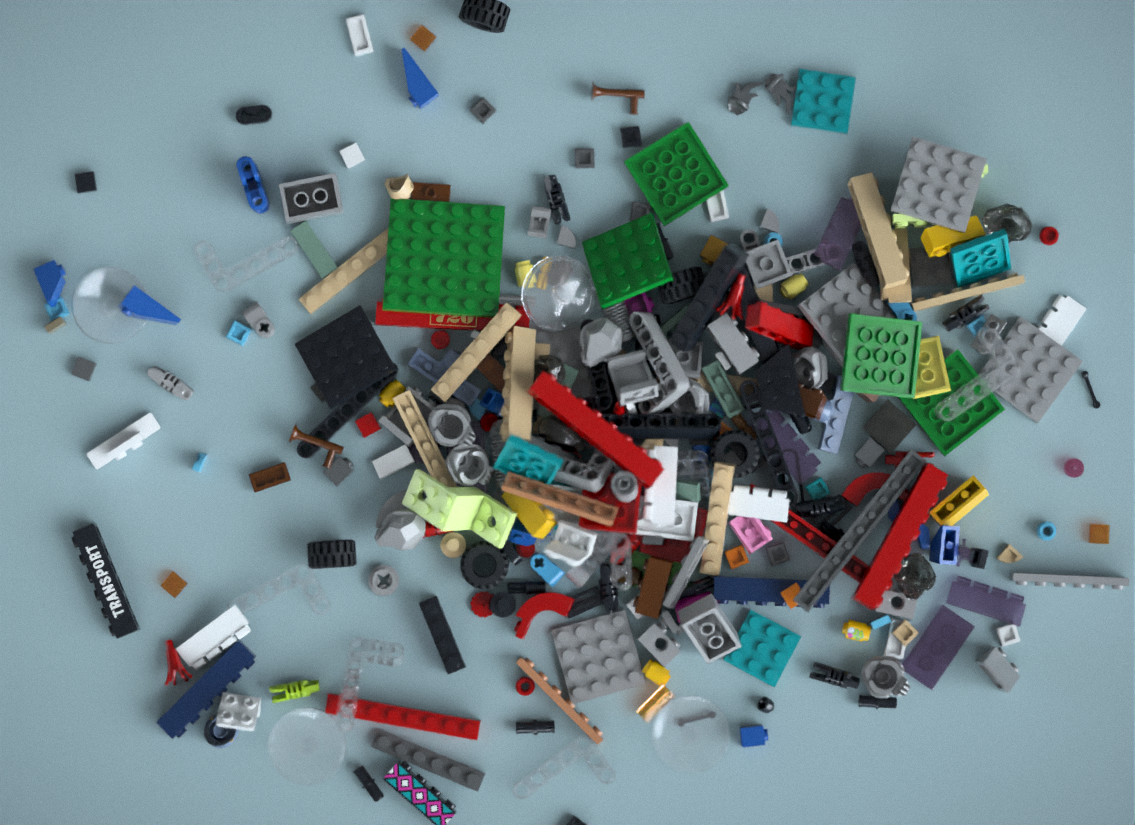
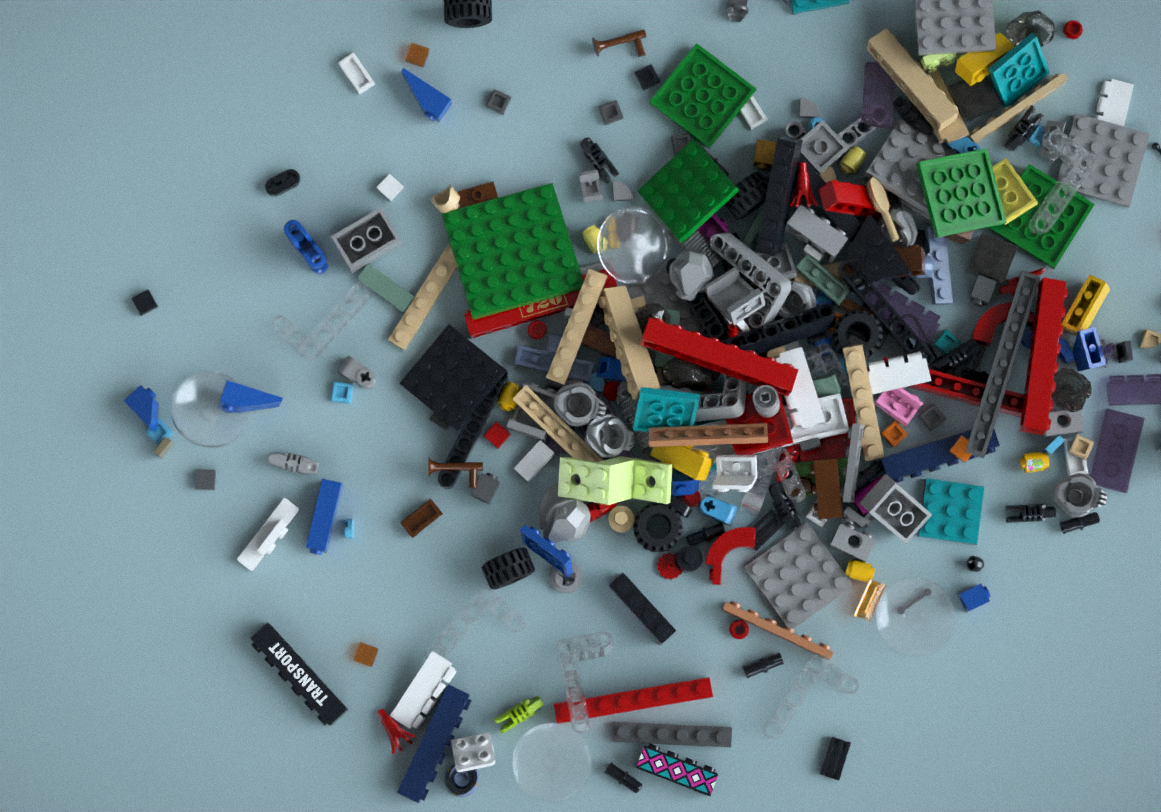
camera: 20 degrees left, 5 degrees down
none -> blue brick [306,478,343,555]
none -> blue plate [520,525,573,578]
none -> tan piece [866,177,899,242]

